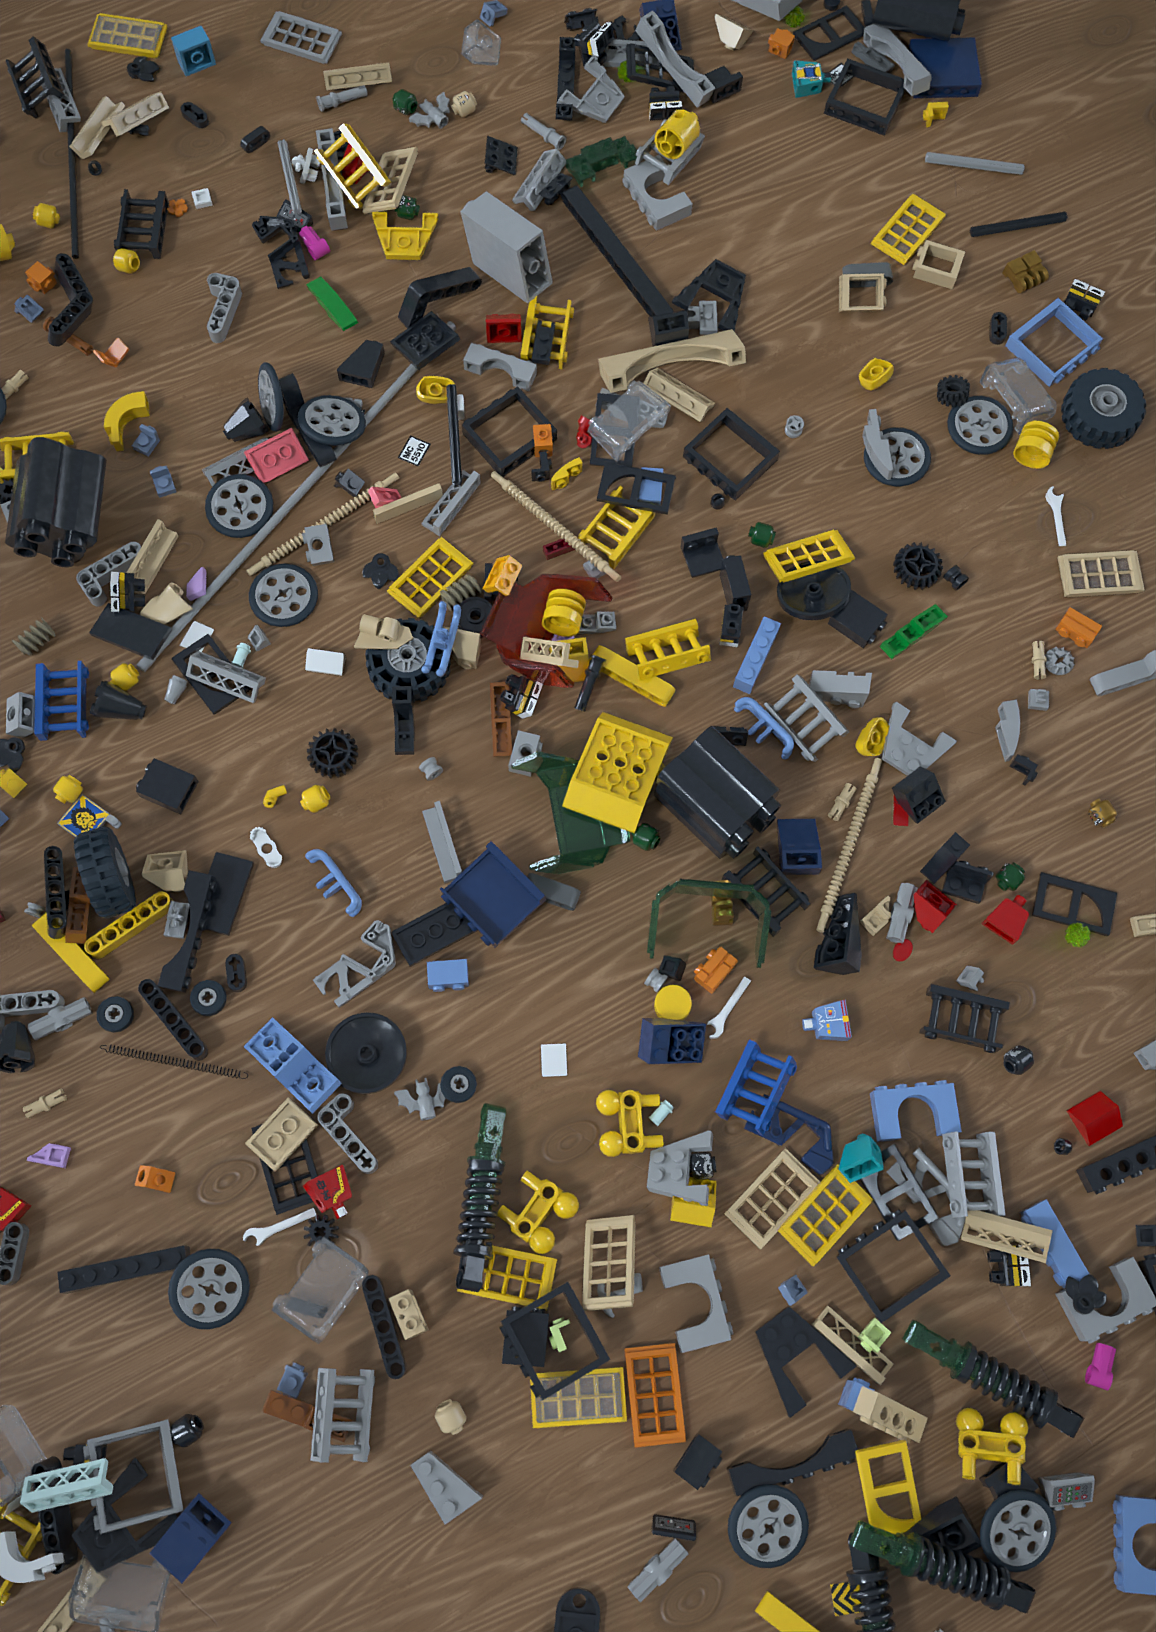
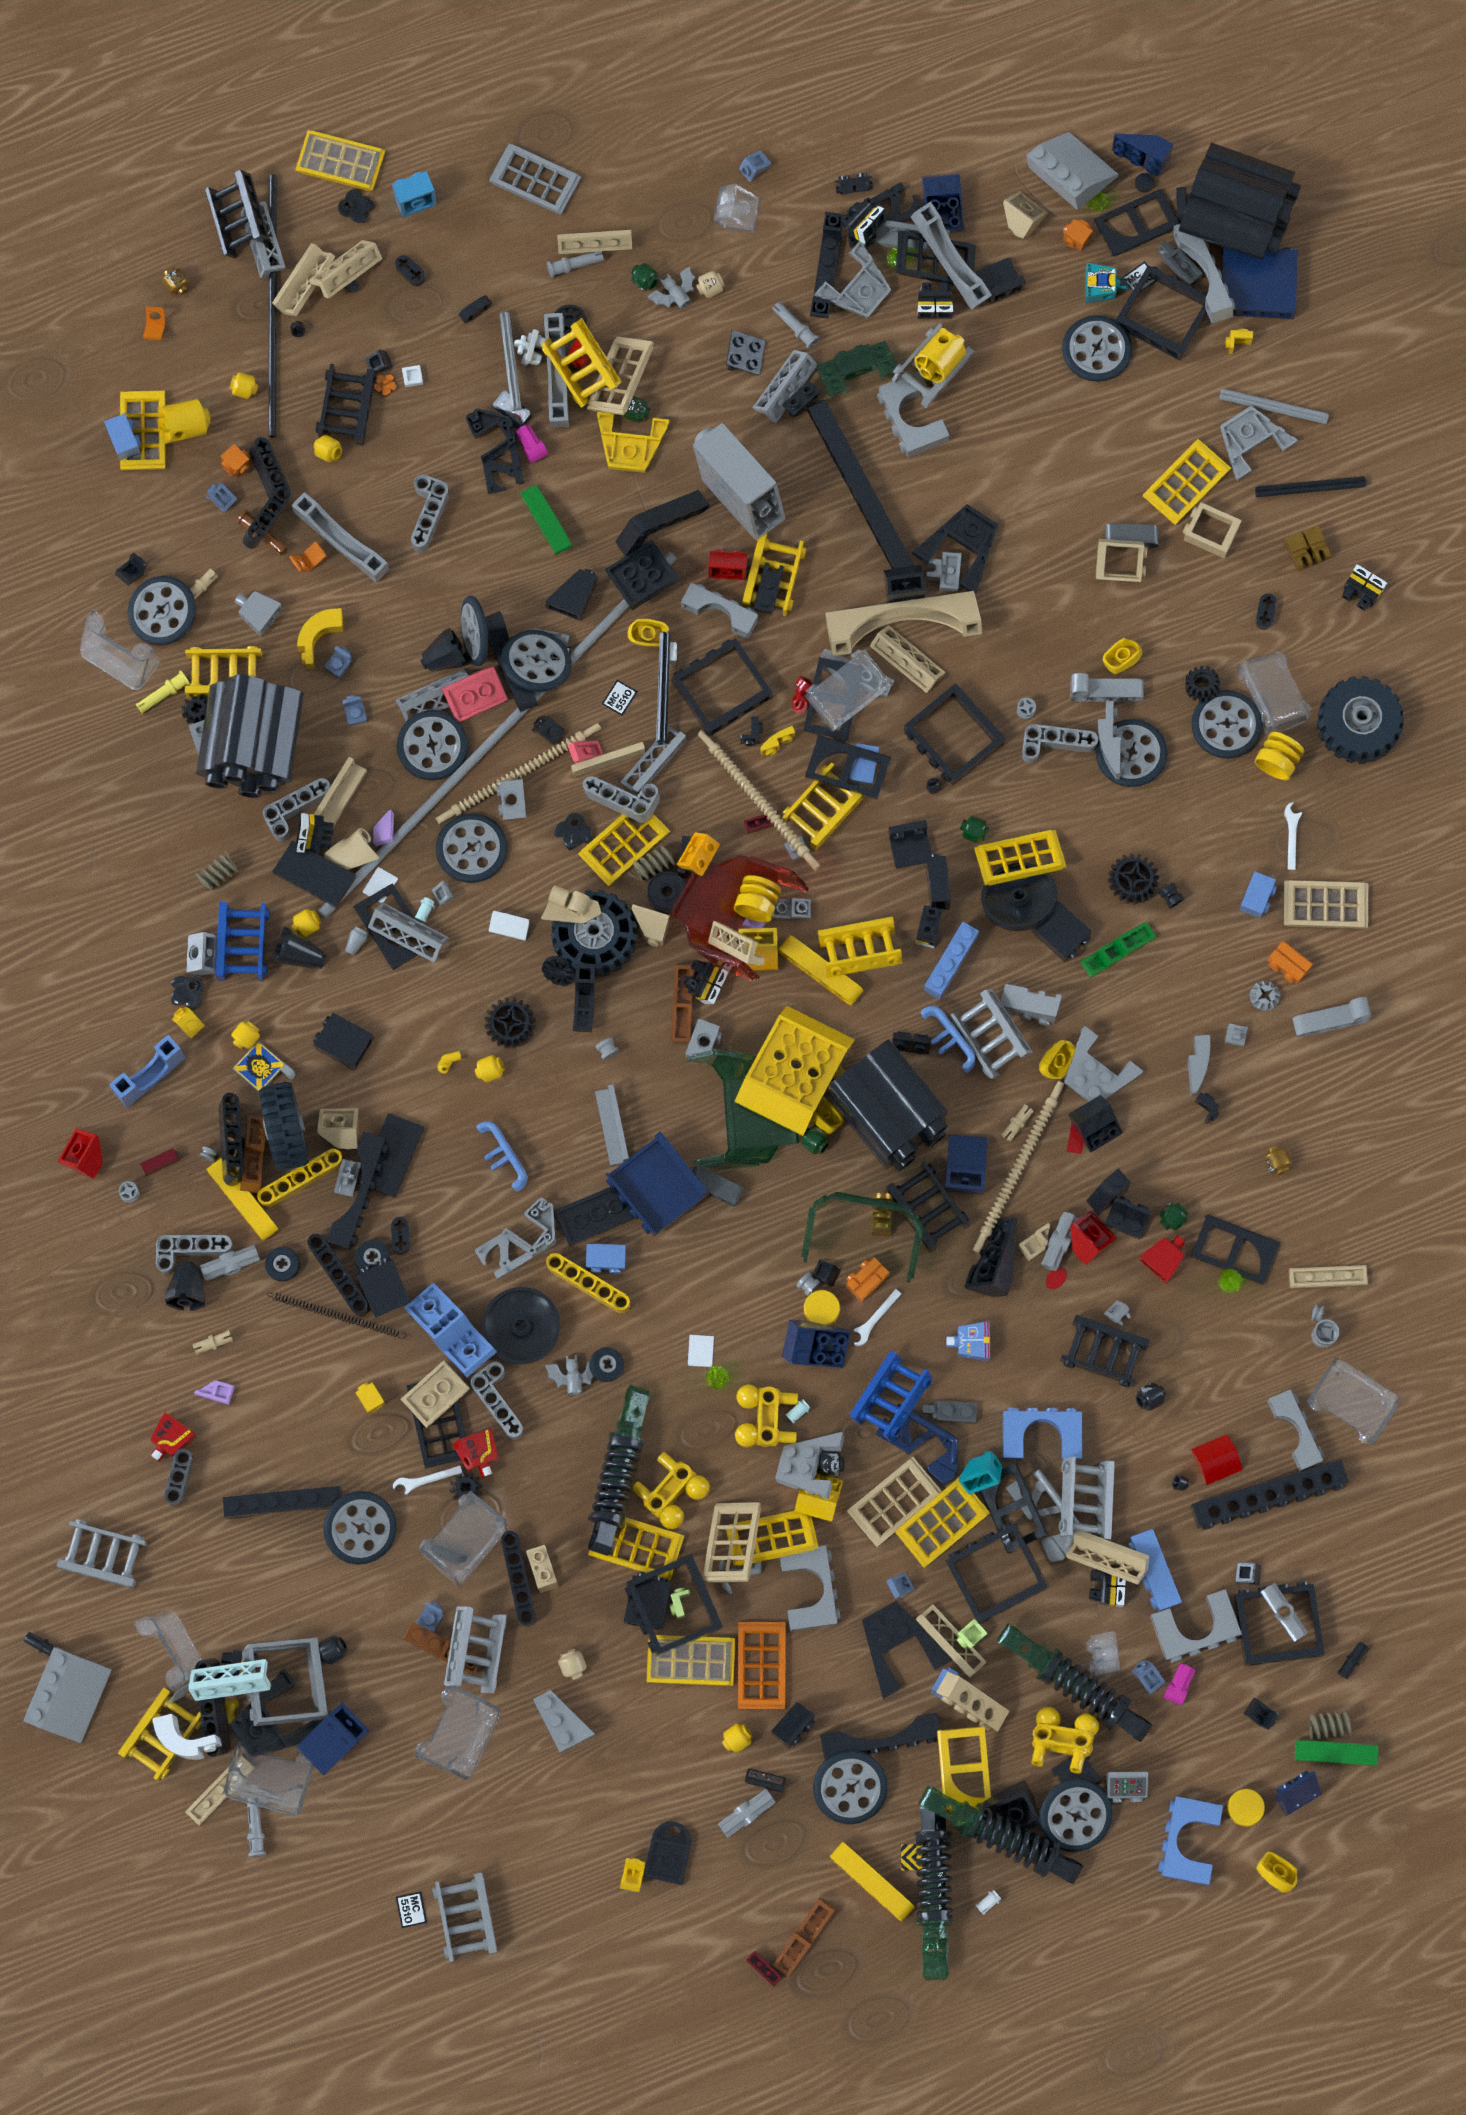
camera: 10 degrees right, 5 degrees up
orange bracket [135,1165,175,1193] -> none
white piece [250,827,282,868] -> none
medium blue piece [421,601,461,677] -> none
orange bracket [533,424,553,457] -> none
black pin [574,654,606,712] -> none
medium blue window [1005,298,1103,387] -> none
tan pin [1032,641,1047,680] -> none
black plate [1065,1274,1107,1315] -> none
none -> yellow arm [225,1699,239,1729]
none -> light grey torso [235,591,283,637]
none -> light grey arch [292,492,389,583]
none -> black brick [356,1257,411,1318]
none -> yellow brick [356,1382,386,1415]
none -> black slope [365,349,393,374]
none -> clear windscreen [414,1686,500,1780]
none -> black wheel [541,956,576,986]
none -> yellow beam [546,1253,630,1313]
none -> light grey beam [583,776,660,822]
none -> clear neon green gear [705,1365,729,1390]
none -> yellow head [722,1723,753,1753]
none -> yellow piece [726,1511,819,1566]
none -> yellow piece [811,1097,844,1134]
none -> dark grey hinge [922,1401,977,1424]
none -> light grey beam [1022,724,1098,764]
none -> wedge [1062,315,1132,382]
none -> light grey beam [1070,673,1144,702]
none -> clear slope [1086,1631,1120,1677]
none -> sand blue bracket [1131,1660,1166,1694]
none -> light grey wing [1220,406,1298,481]
none -> medium blue brick [1239,871,1277,918]

